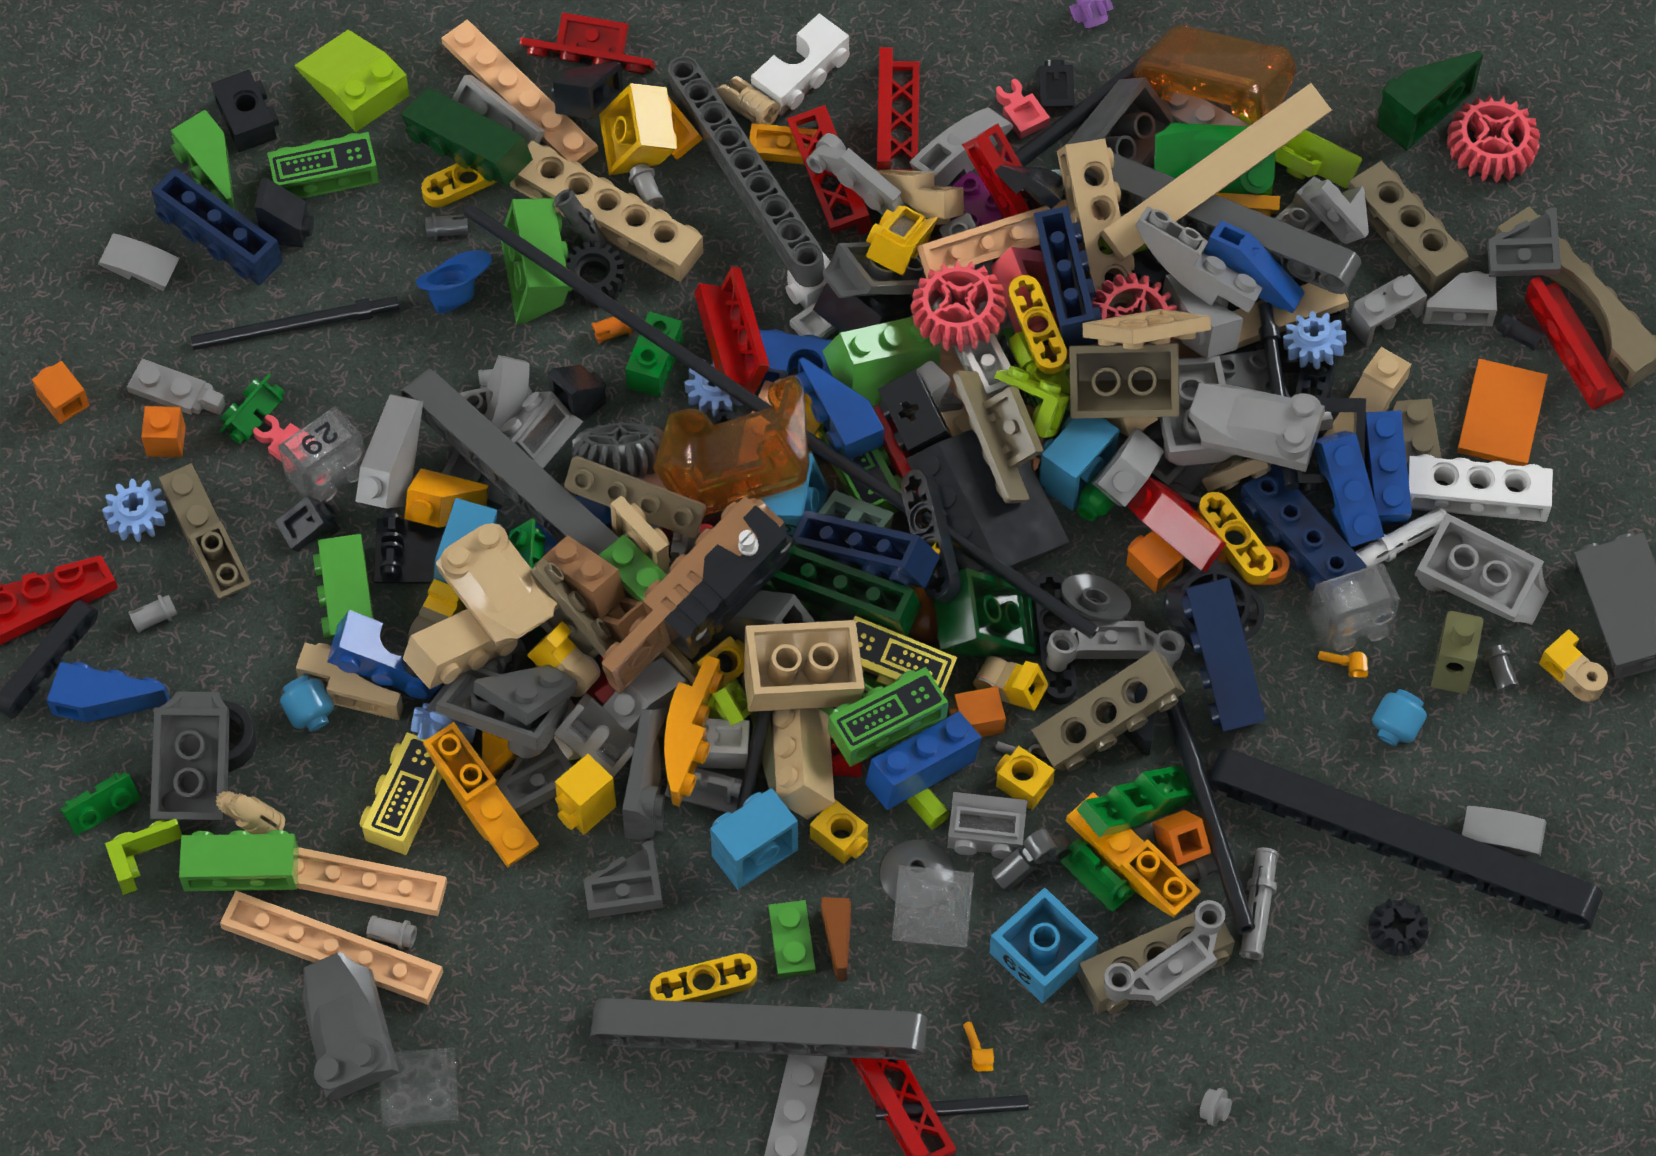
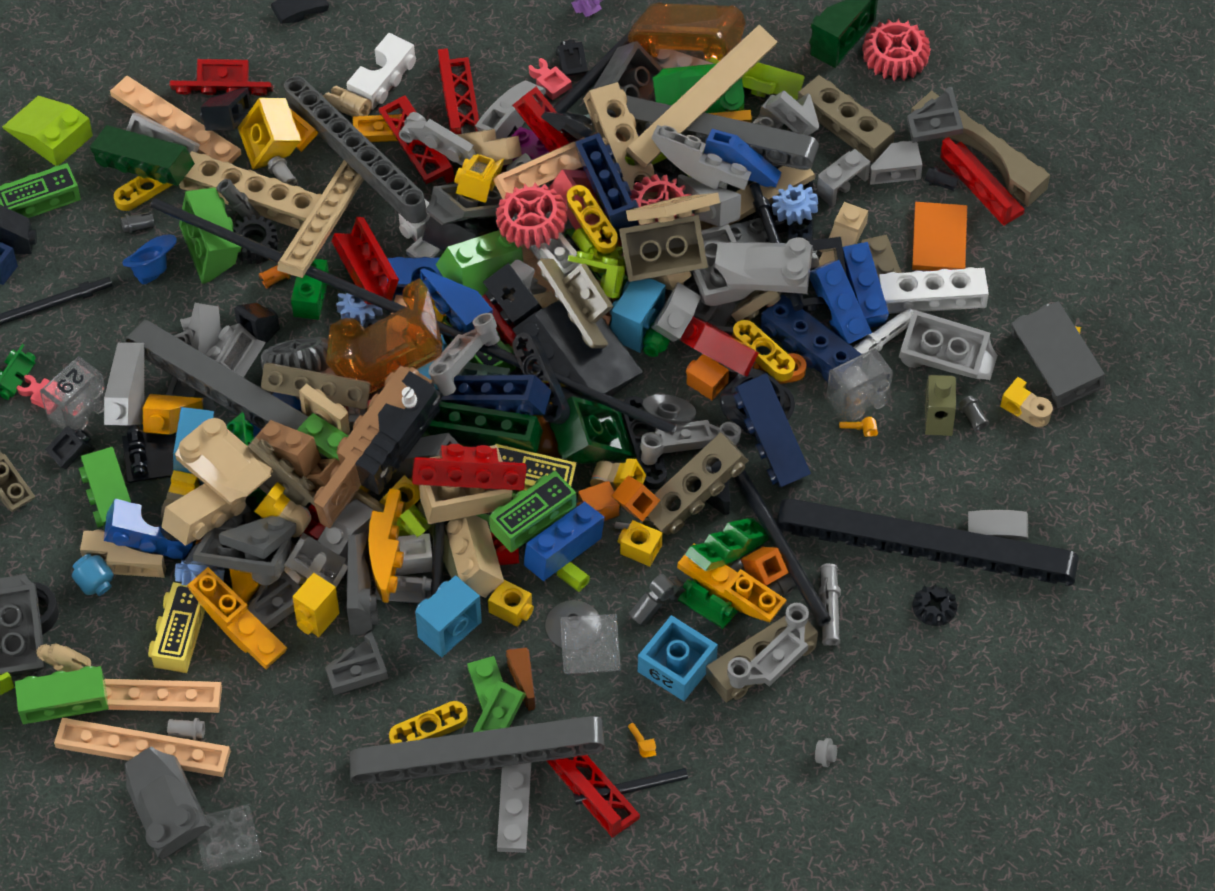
camera: 10 degrees left, 5 degrees down
light grey window [947,792,1027,860] -> none
dark azure head [1372,689,1427,746] -> none
none -> tan tile [277,160,364,278]
none -> red bracket [412,444,527,490]
none -> light grey plate [428,313,500,396]
none -> bright green plate [473,680,526,732]
none -> orange brick [611,475,661,522]

